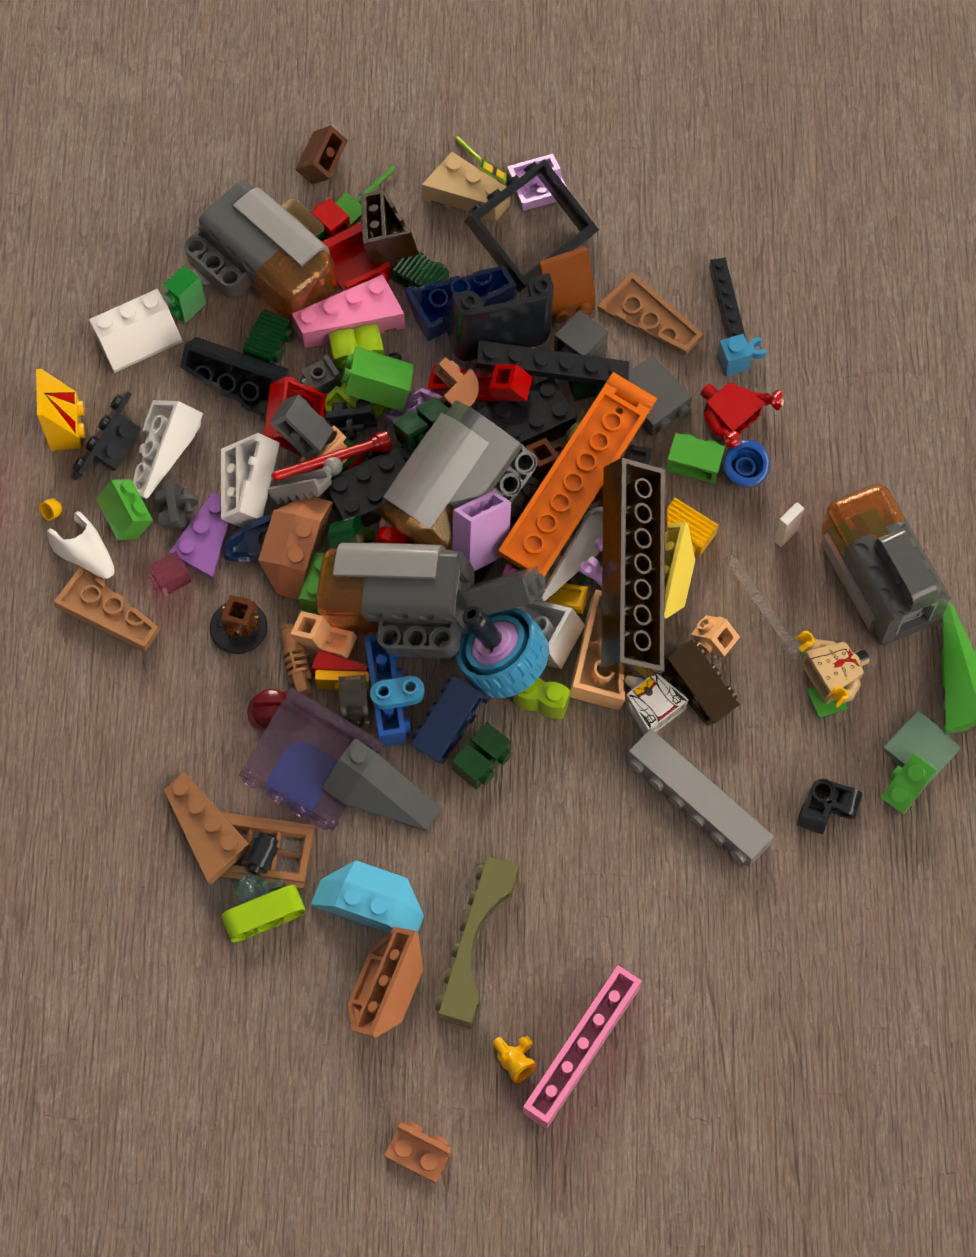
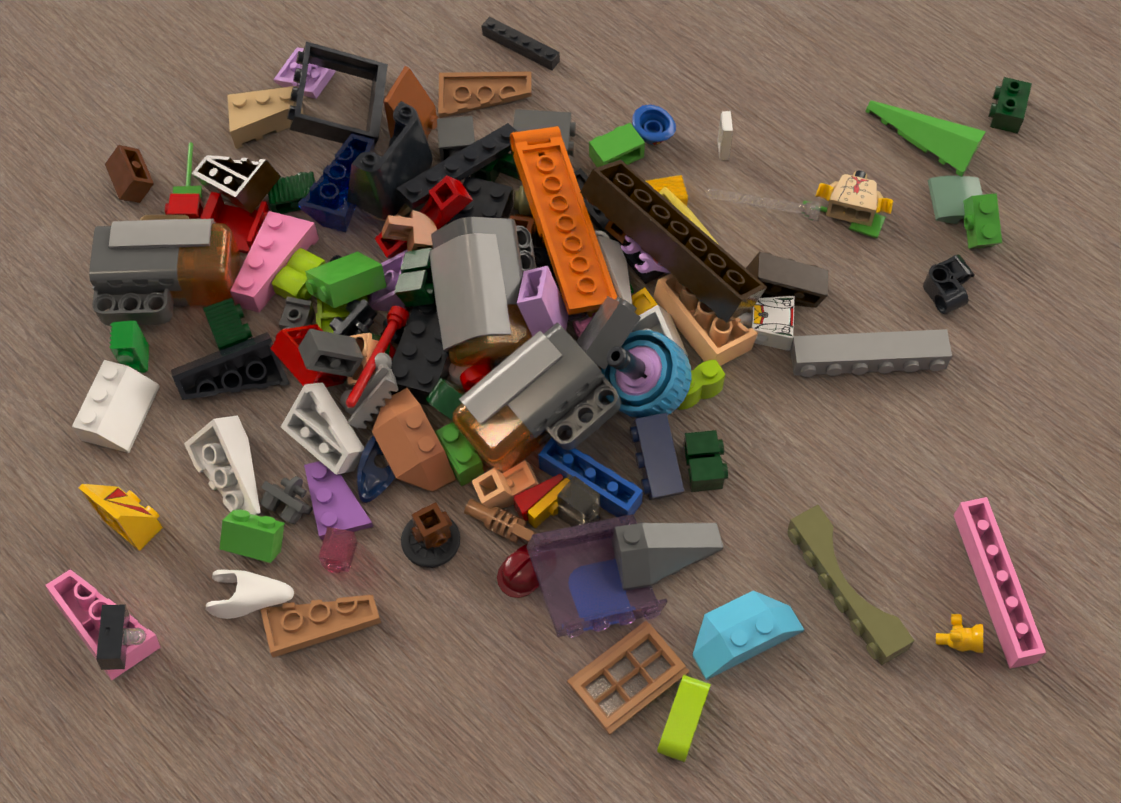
camera: 45 degrees left, 5 degrees down
yellow hinge [39,498,62,521] -> none
black bracket [71,391,141,480] -> none
medium nougat wing [164,772,250,884] -> none
clear light blue piece [235,875,284,903] -> none
black brick [242,832,279,876] -> none
nougat wedge [347,927,423,1038] -> none
dark azure plate [370,676,424,710] -> none
nougat bracket [384,1121,452,1184] -> none
lime piece [455,136,509,184] -> none
light nougat brick [691,615,740,657] -> none
red torso [700,383,785,449] -> none
dark azure brick [717,334,767,376] -> none
dark grey piece [821,483,951,645] -> none

